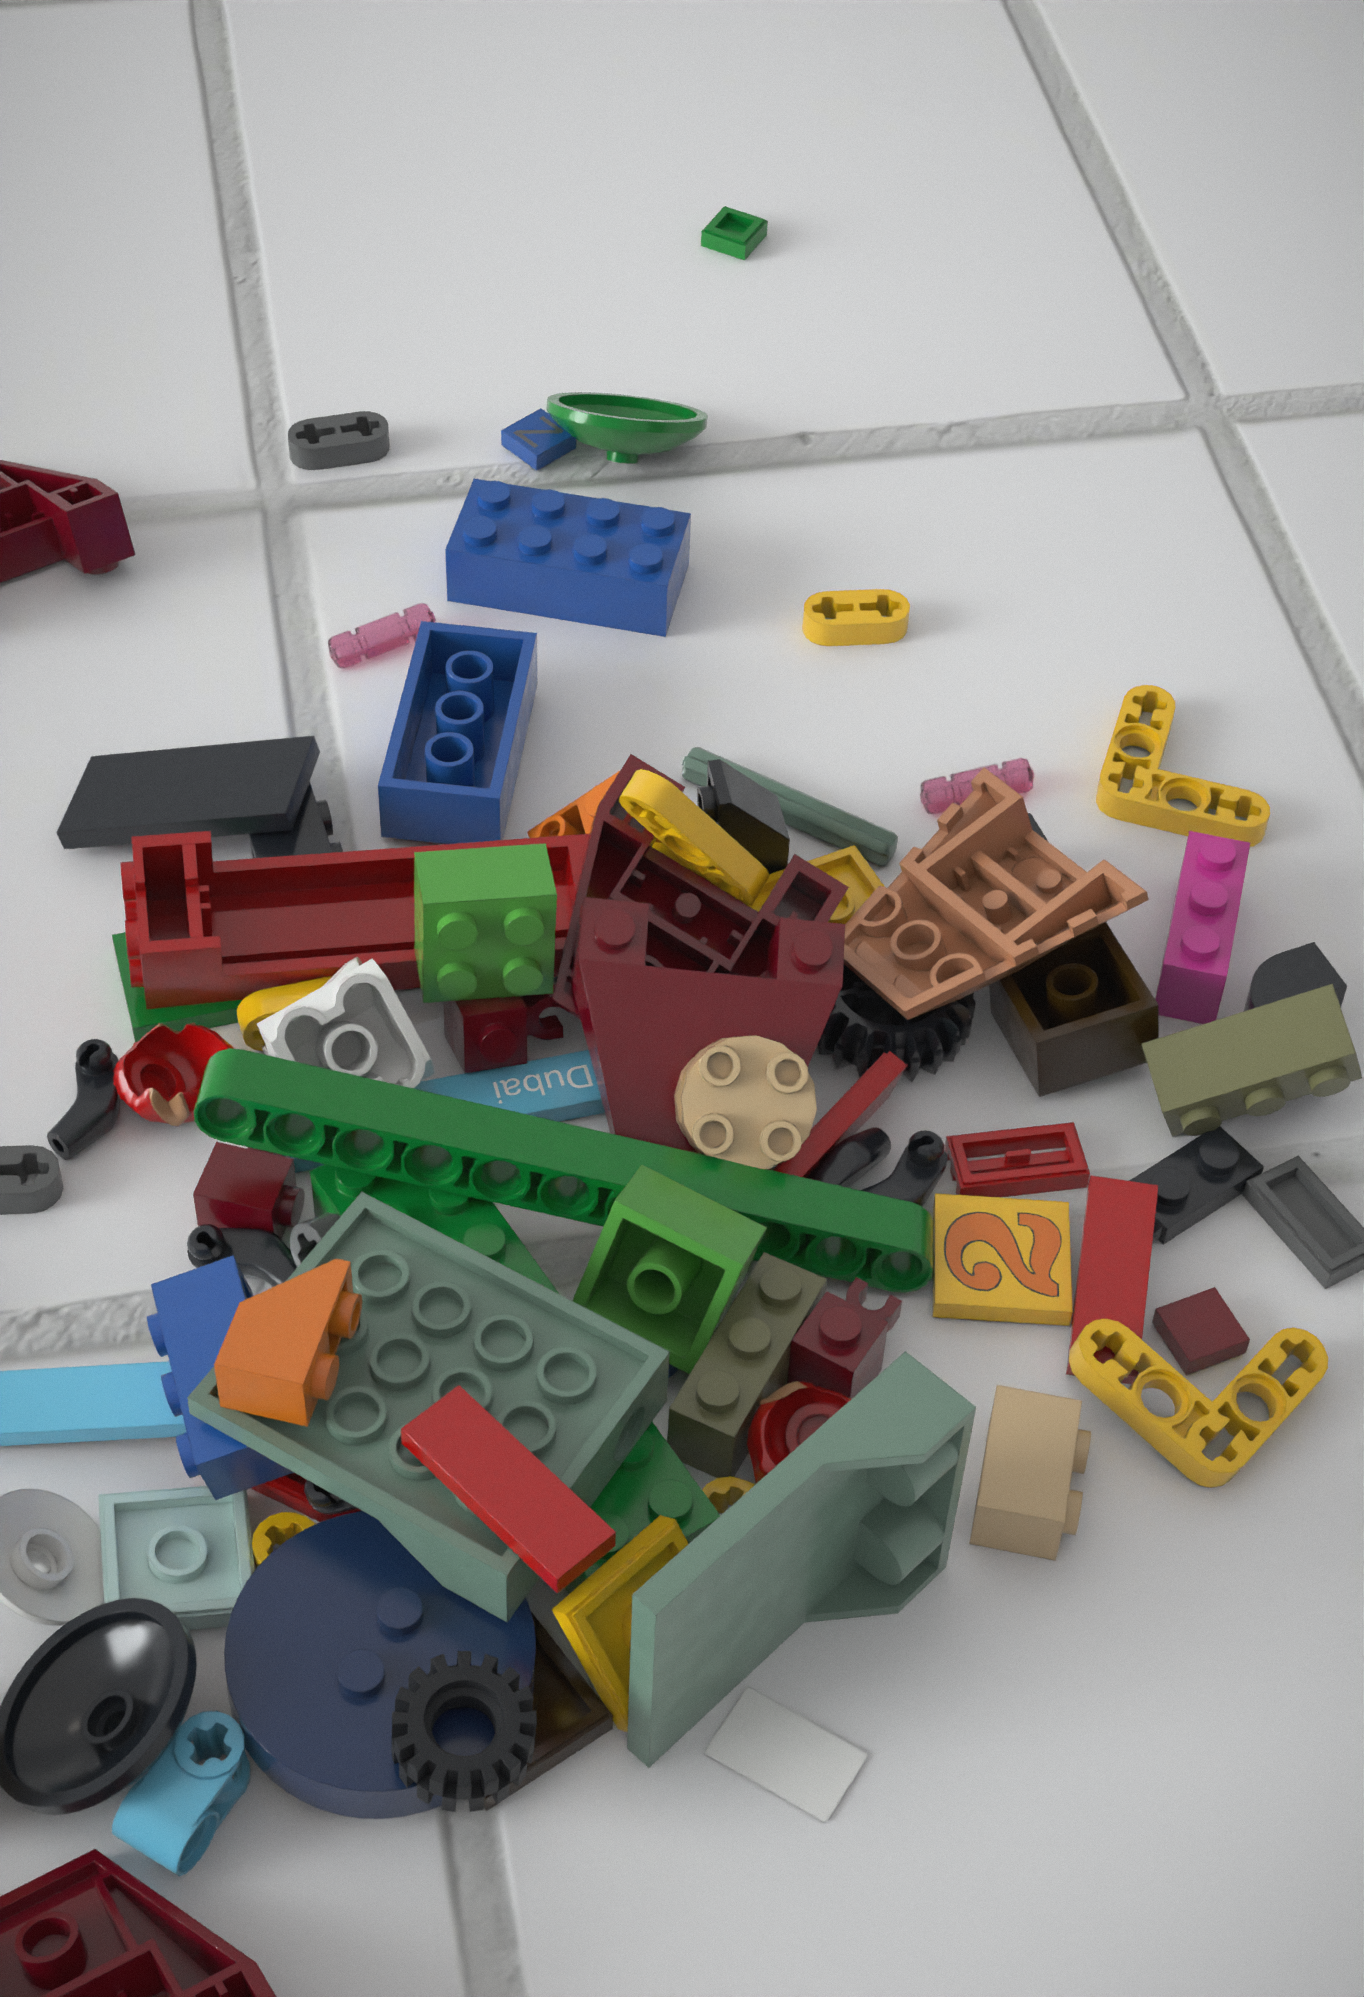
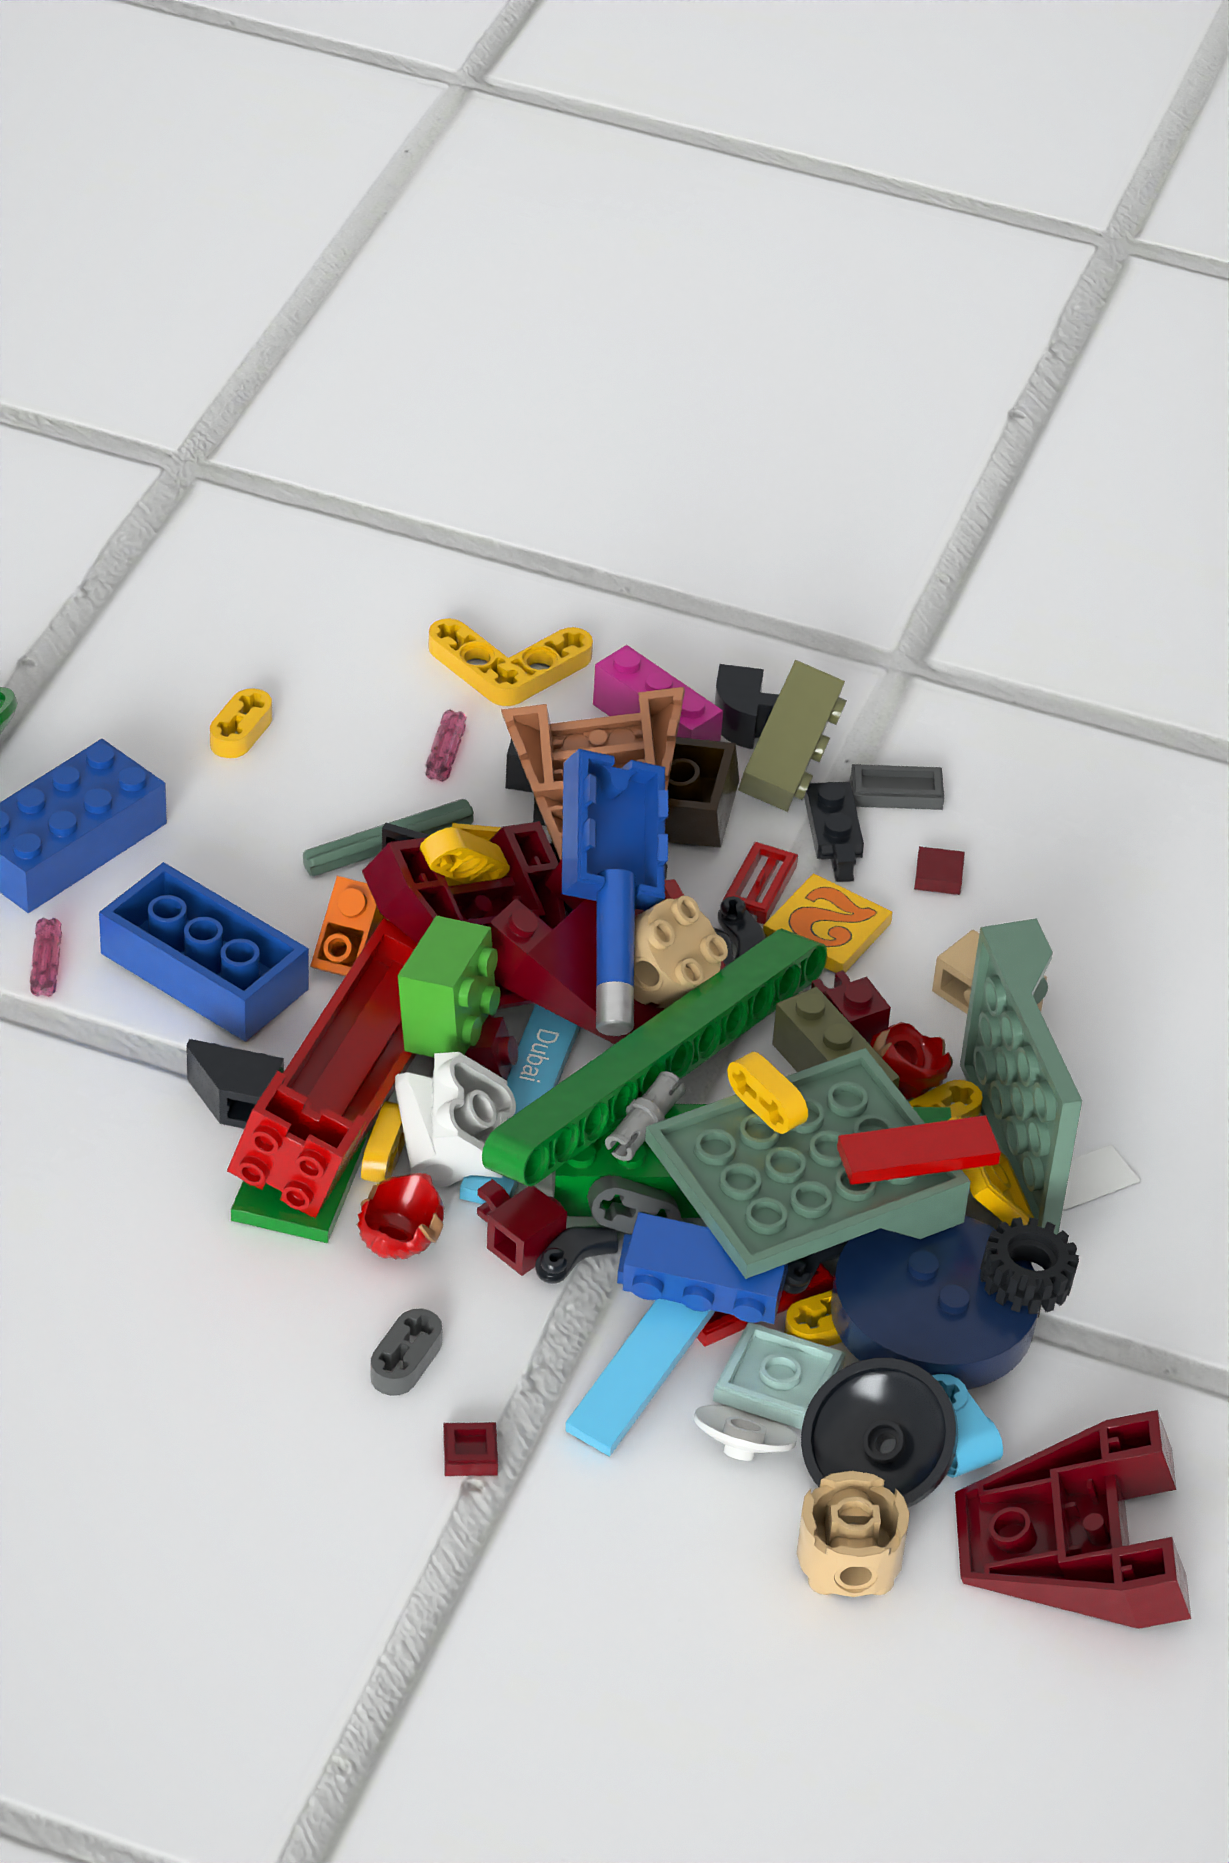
camera: 60 degrees left, 5 degrees down
black arm [47,1039,120,1160] -> none
black tile [57,736,320,849] -> none
orange slope [214,1258,362,1427] -> none
bright green brick [572,1165,767,1374] -> none
red tile [1066,1175,1158,1384] -> none
yellow beam [1069,1319,1328,1488] -> none
none -> blue piece [562,749,668,1036]
none -> light grey pin [605,1071,686,1161]
none -> yellow beam [727,1052,808,1134]

